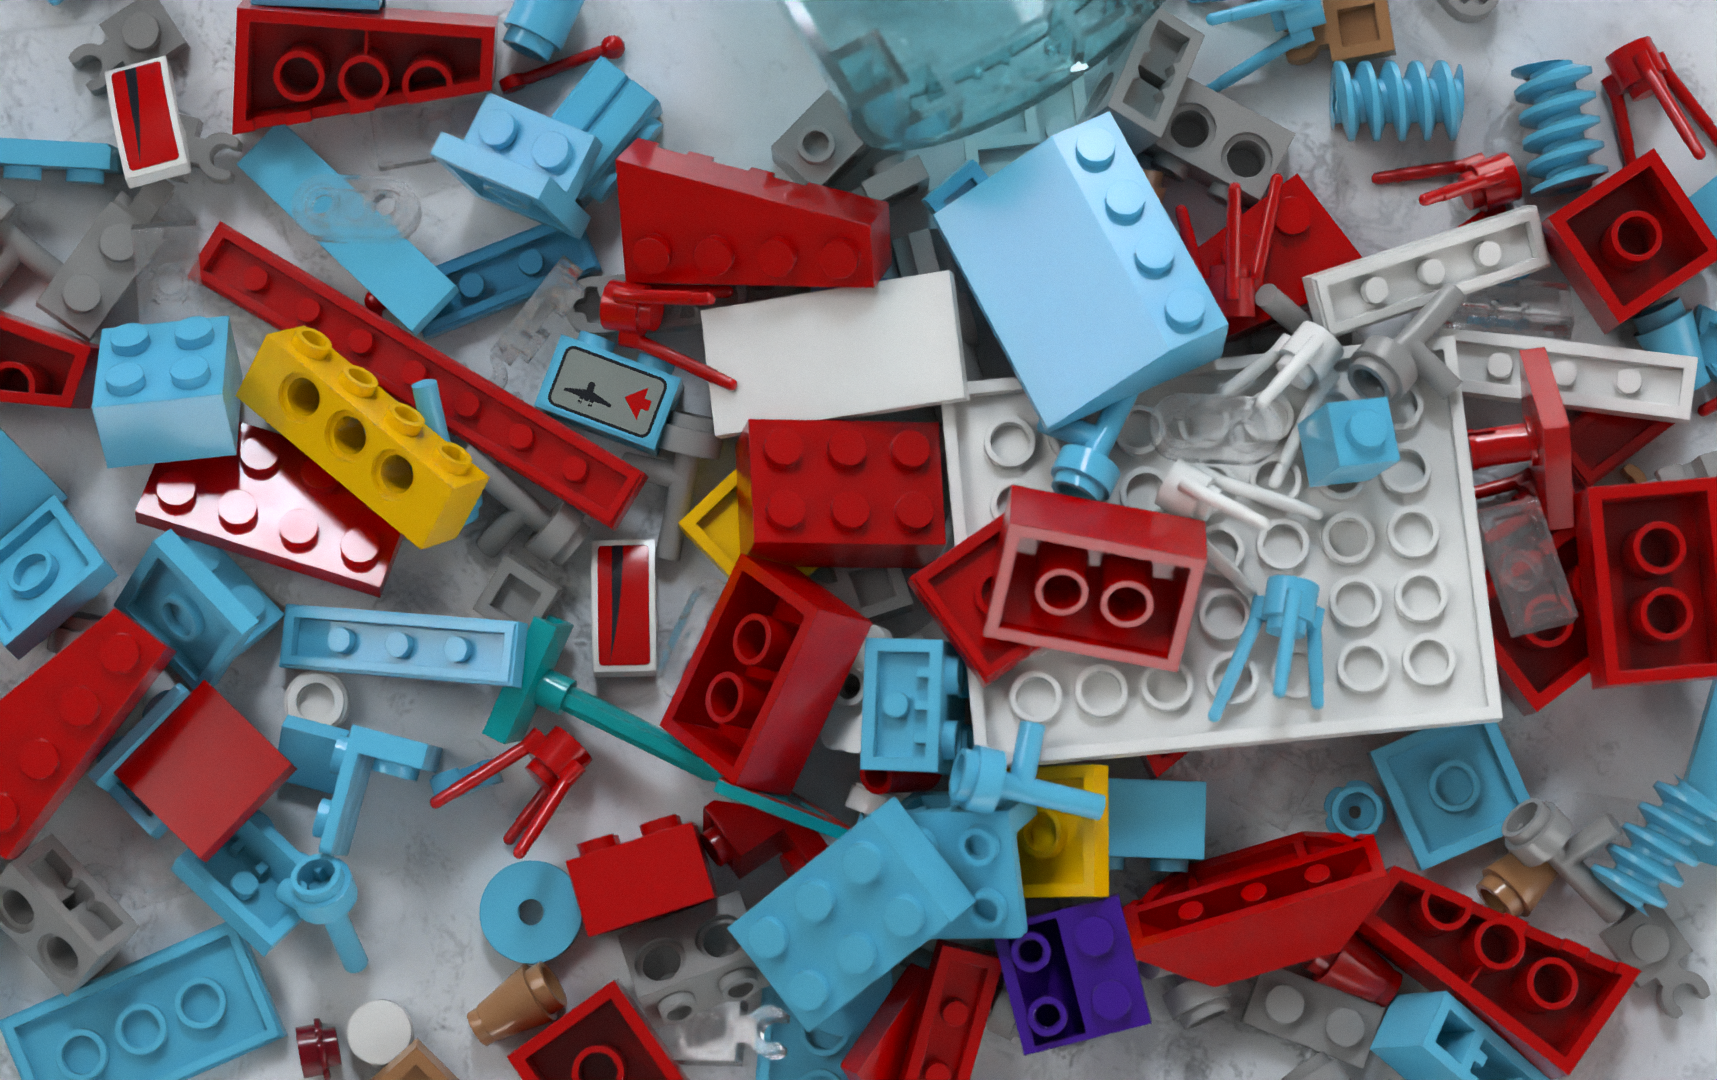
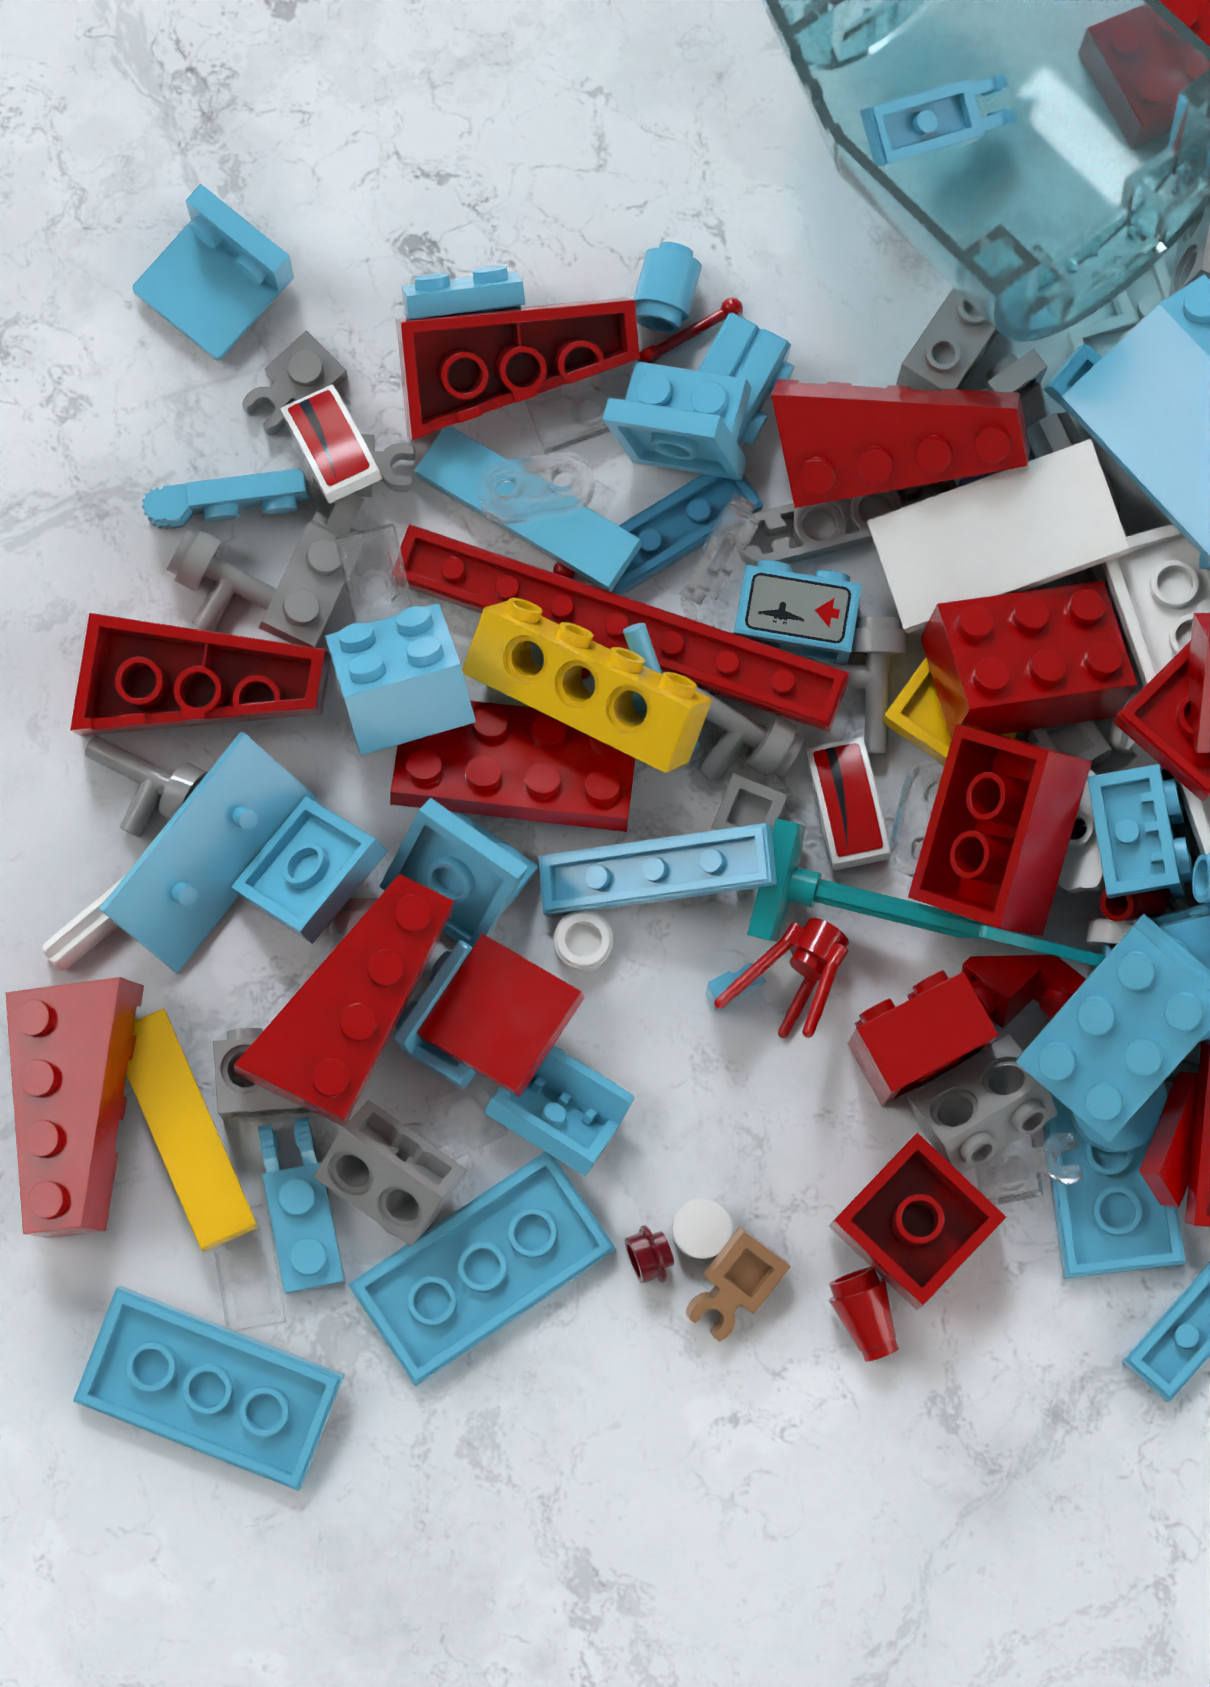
camera: 15 degrees left, 5 degrees down
medium azure piece [276,853,368,973] -> none
medium azure tile [278,715,350,794] -> none
medium azure bracket [312,724,443,856] -> none
medium nougat cone [467,961,567,1046] -> none
medium azure piece [479,860,583,964] -> none
red plant [599,279,737,391] -> none

